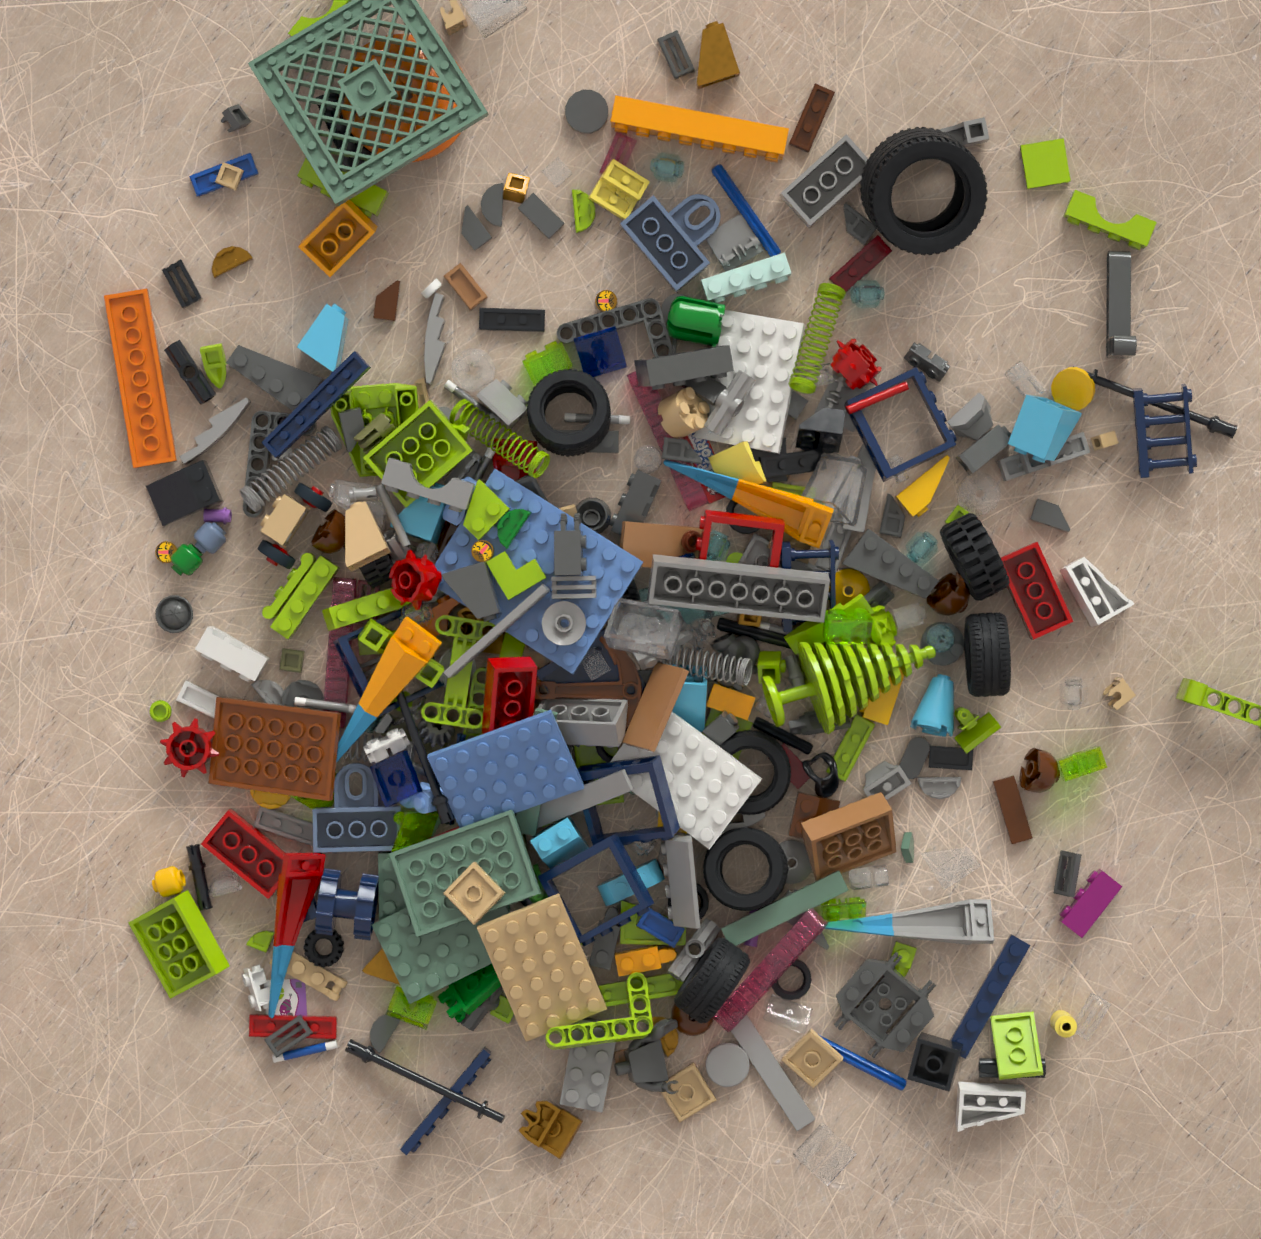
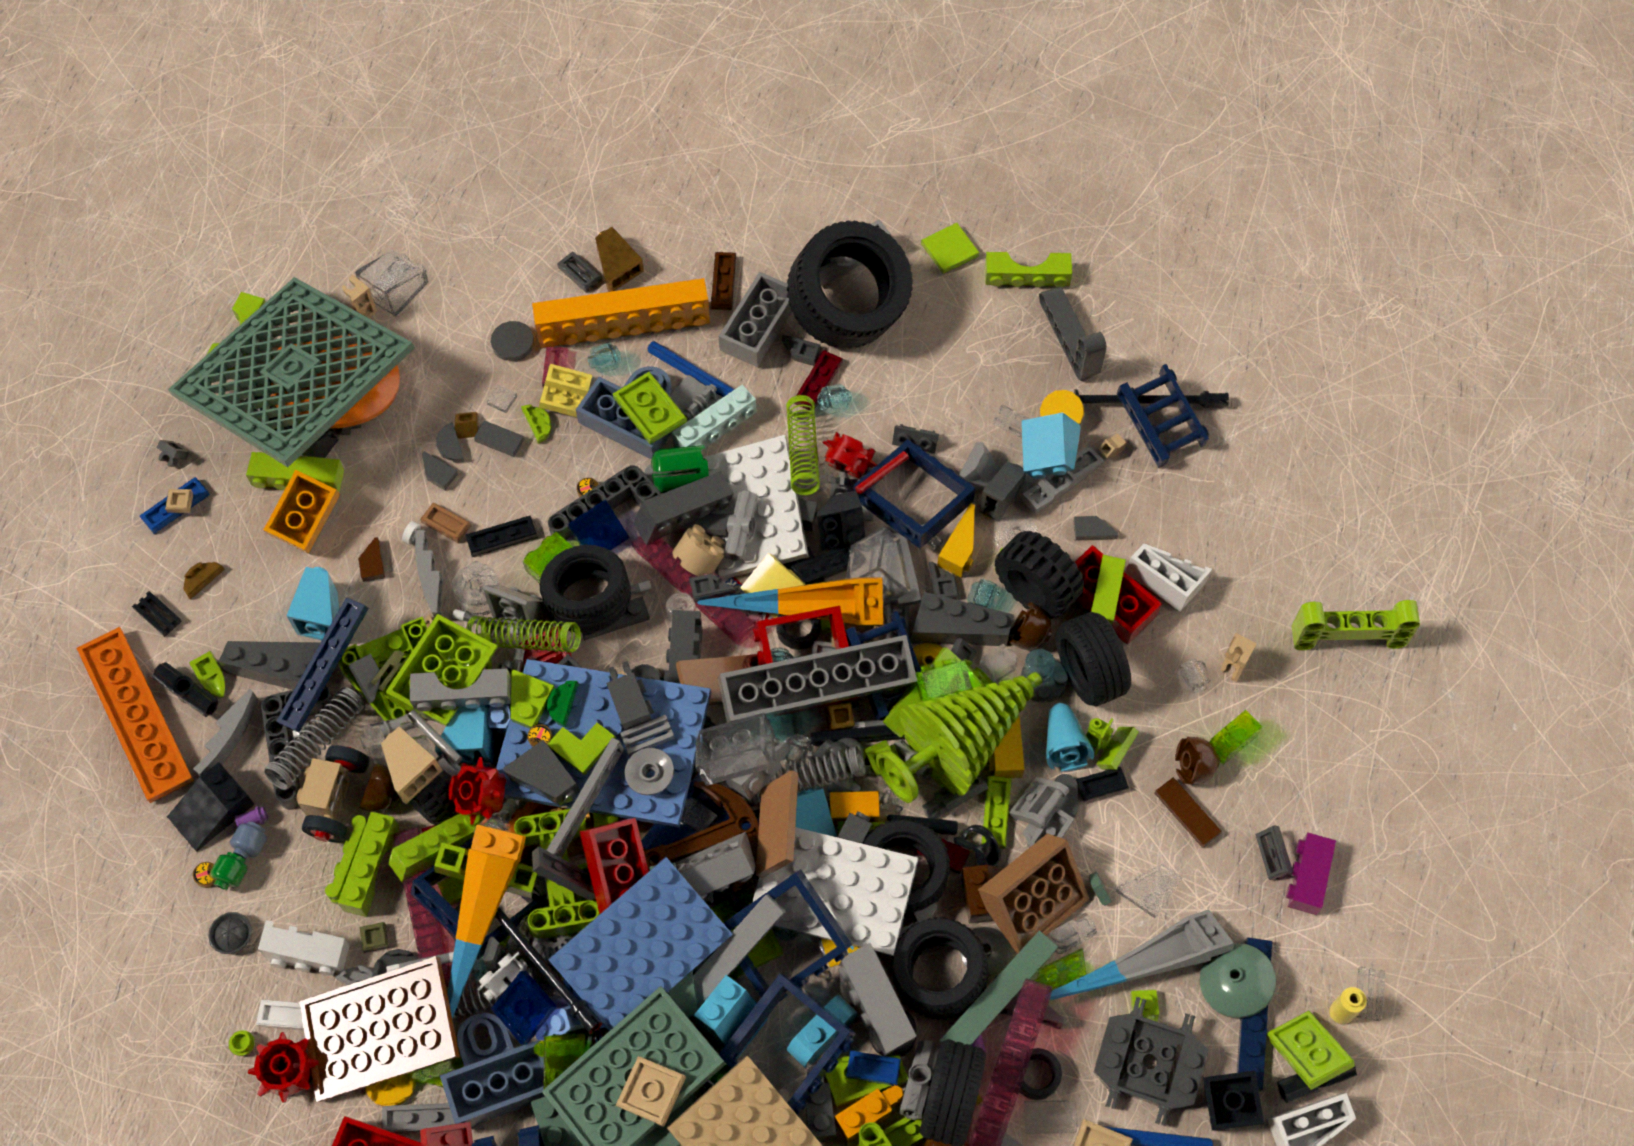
camera: 15 degrees left, 25 degrees down
light grey tile [917,777,961,799] -> none
none -> dark grey plate [532,847,595,901]
none -> lime tile [613,372,687,444]
none -> light grey plate [1009,777,1069,829]
none -> lime tile [1091,555,1126,624]
none -> sand green dish [1200,943,1276,1018]

